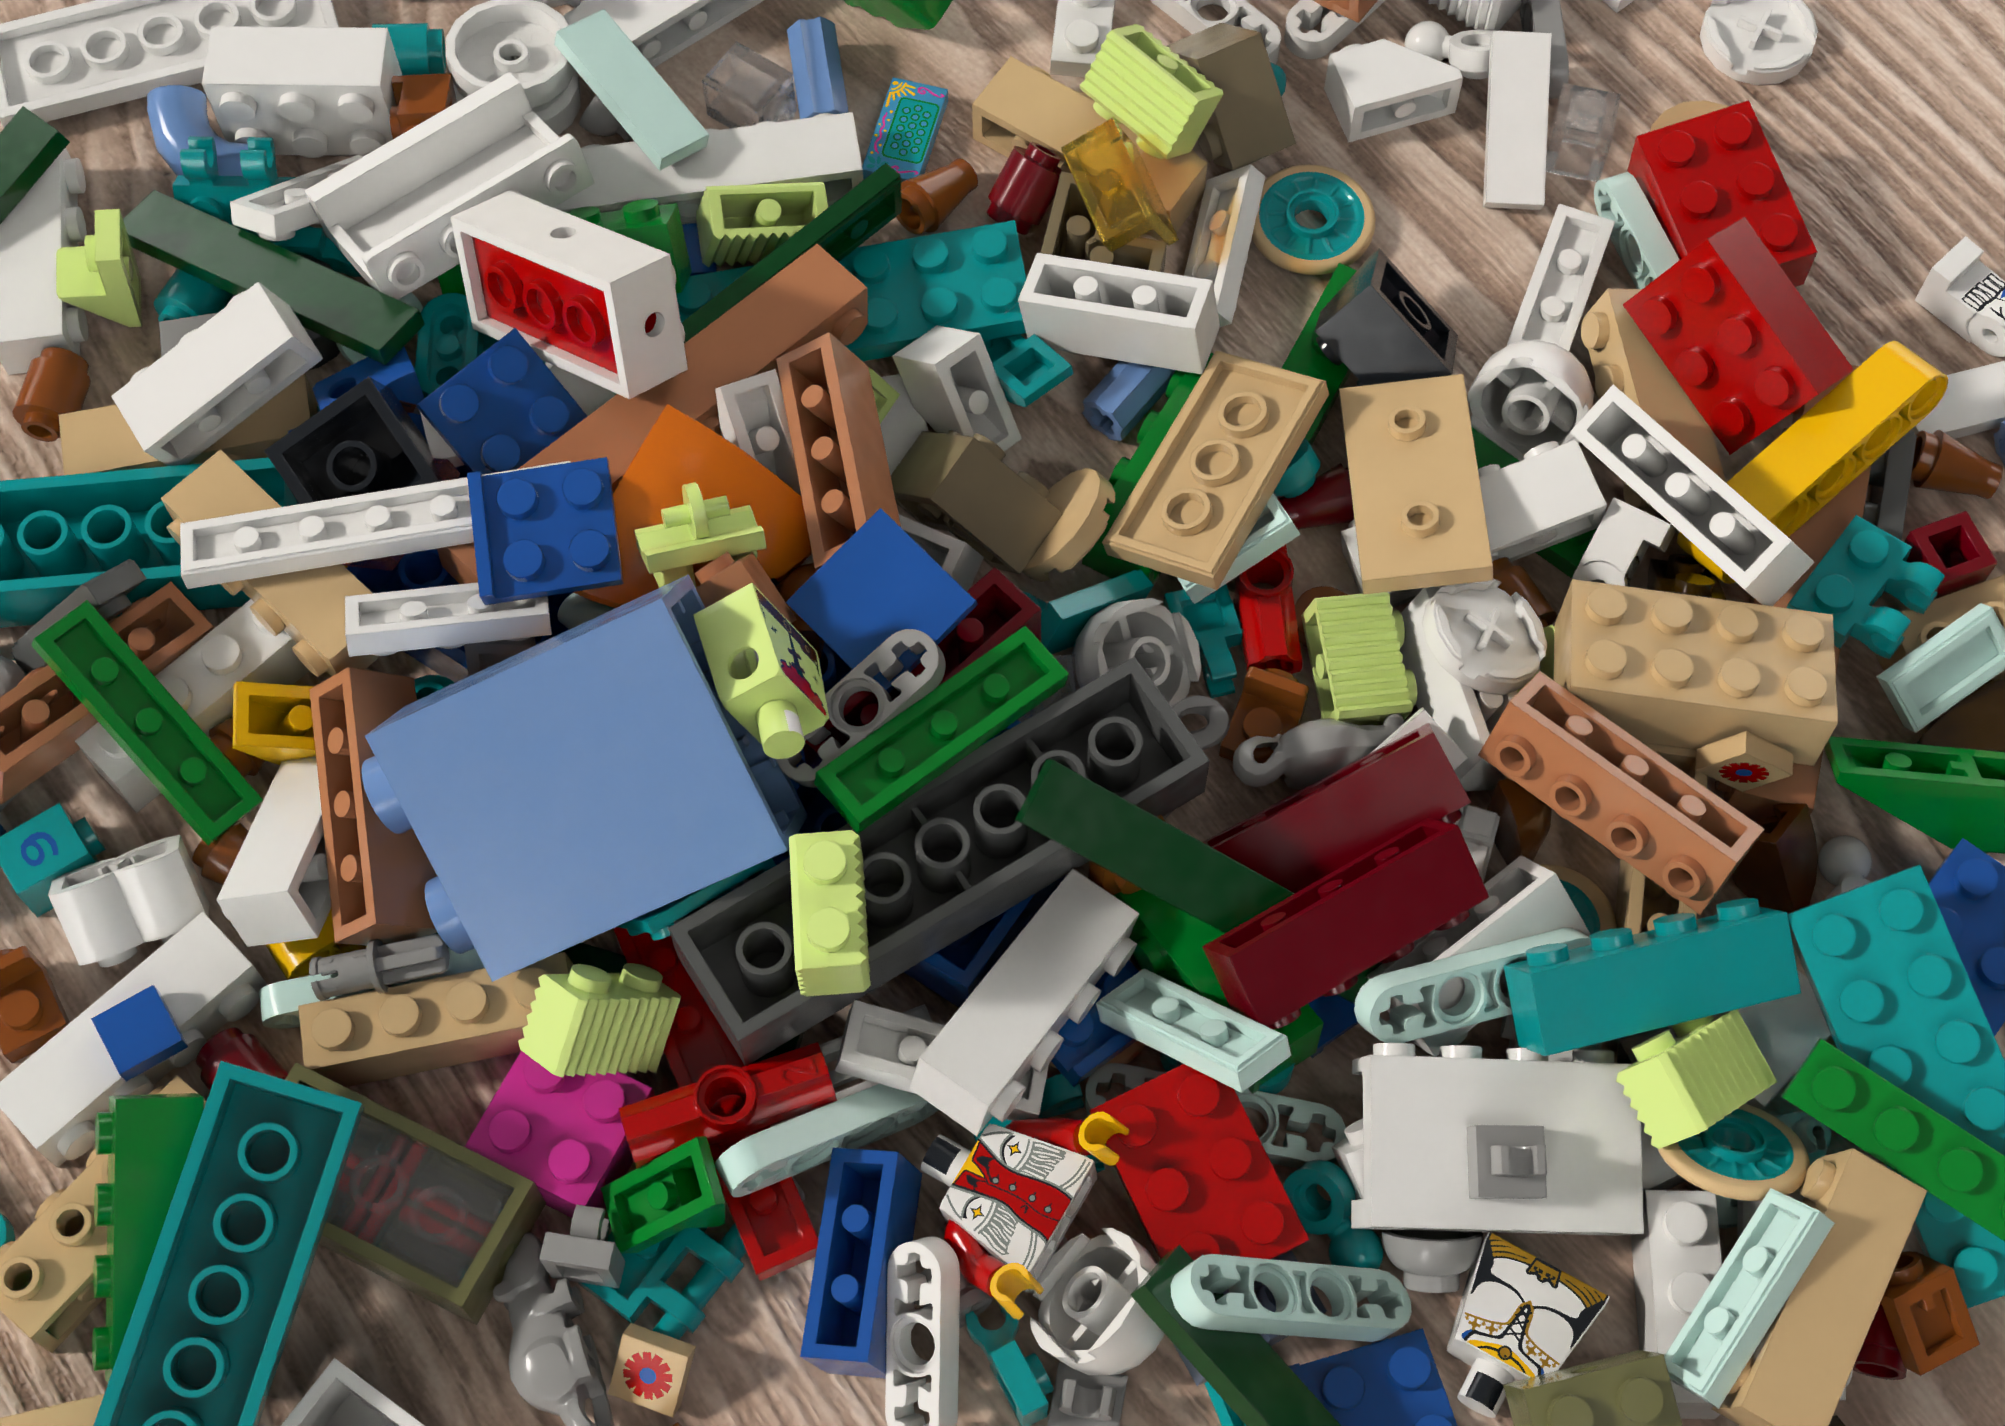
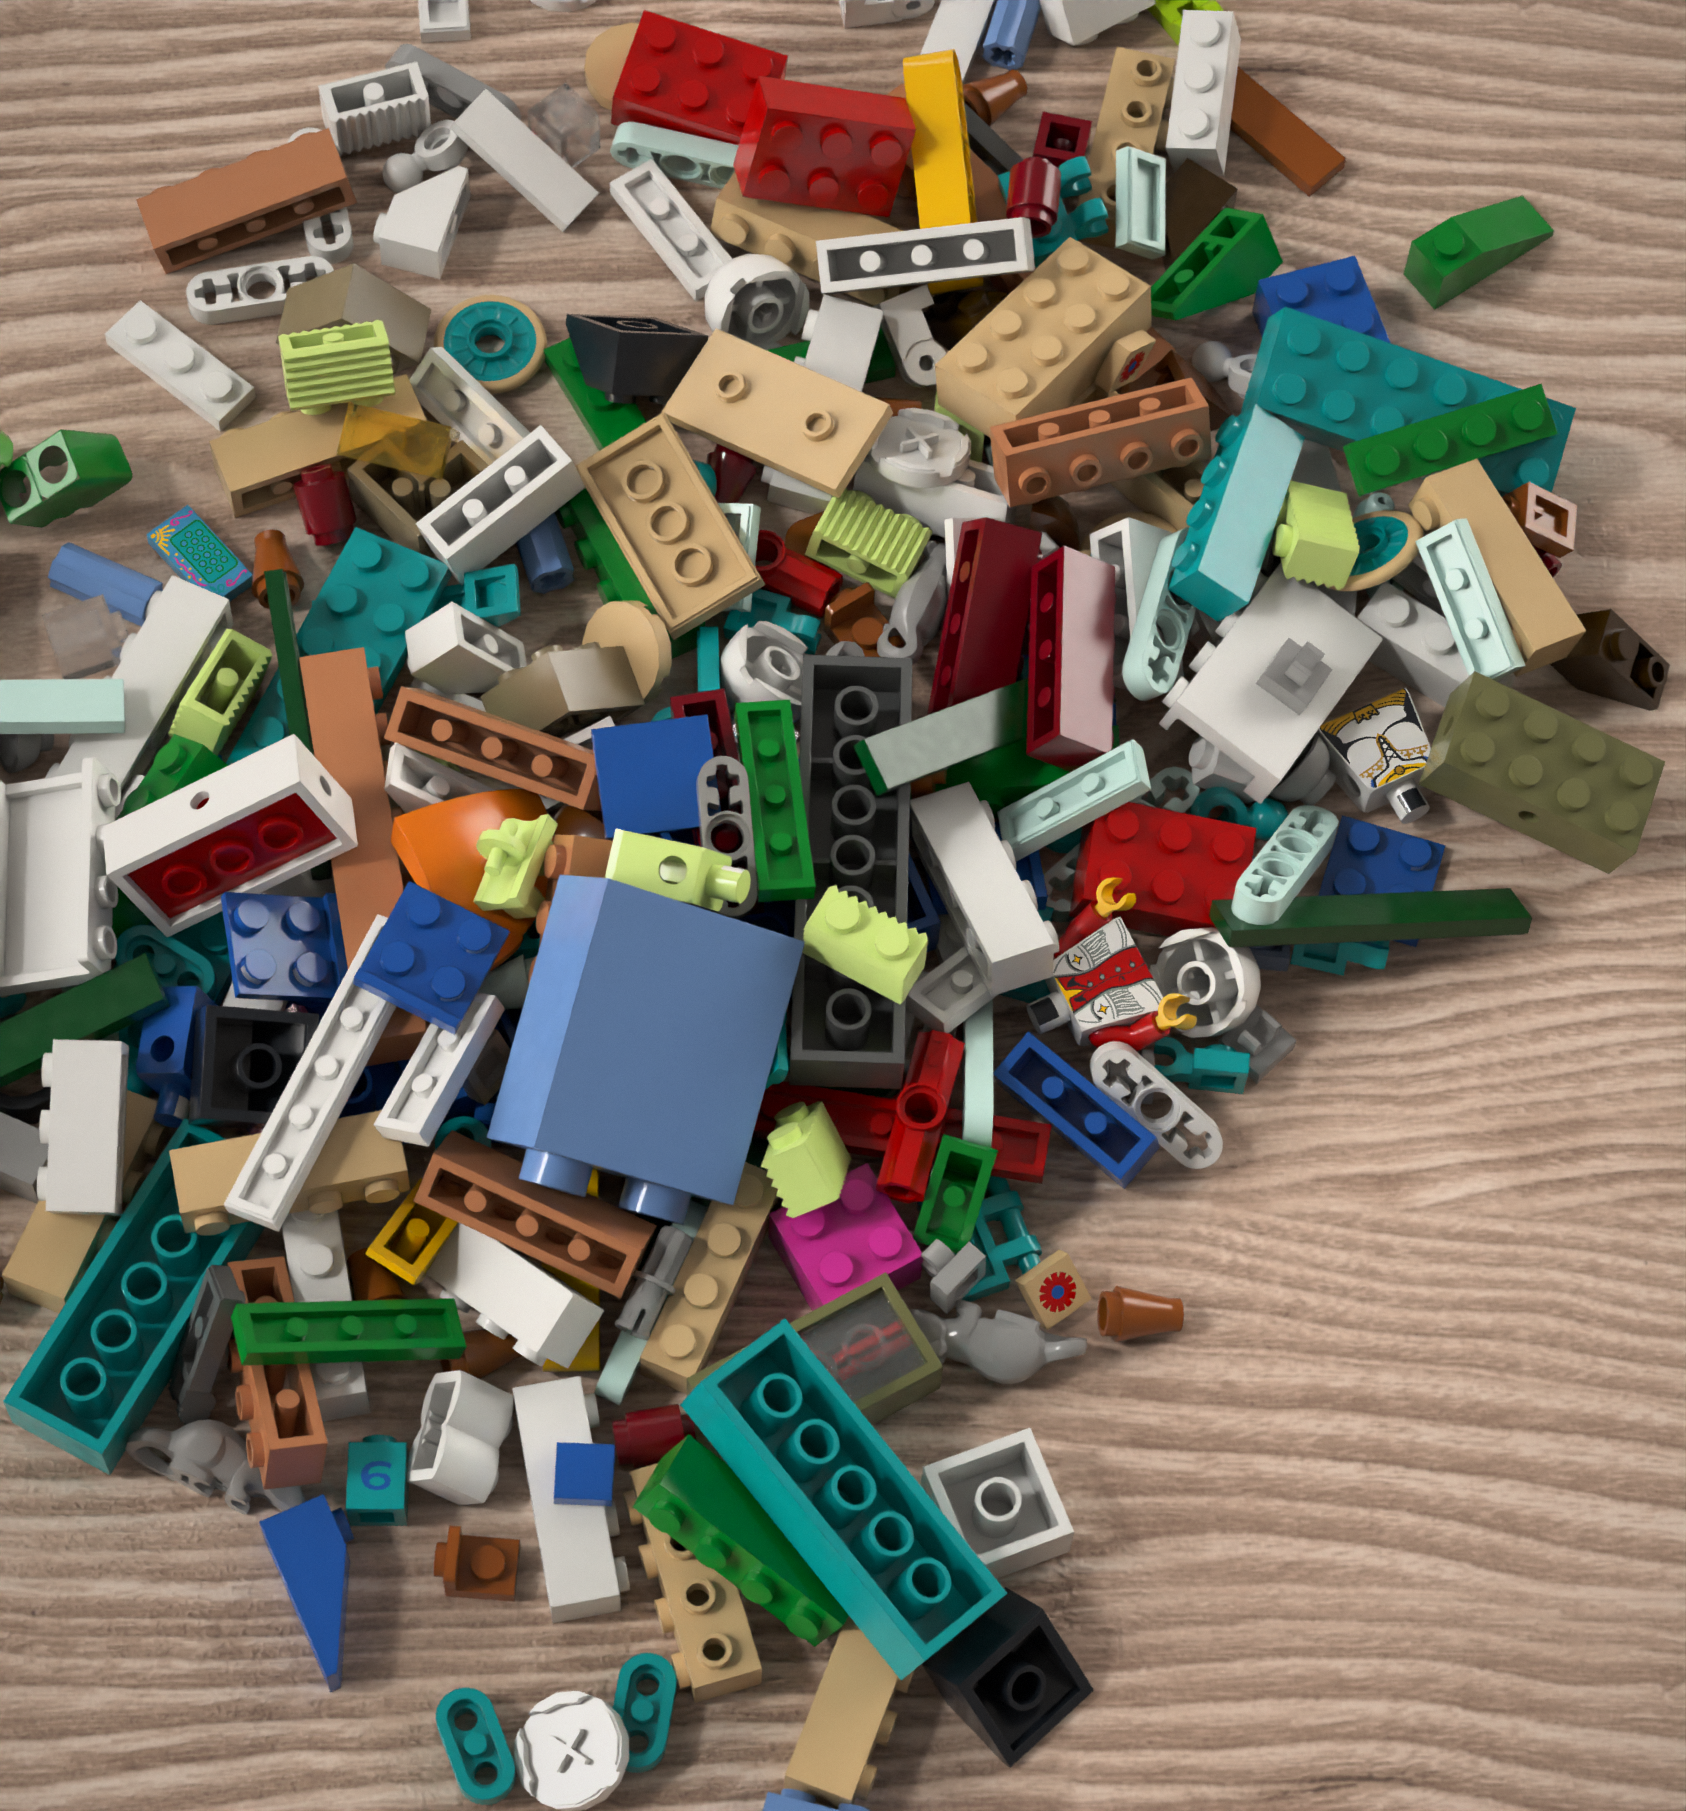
camera: 60 degrees left, 0 degrees up
none -> dark red brick [1006,157,1061,238]

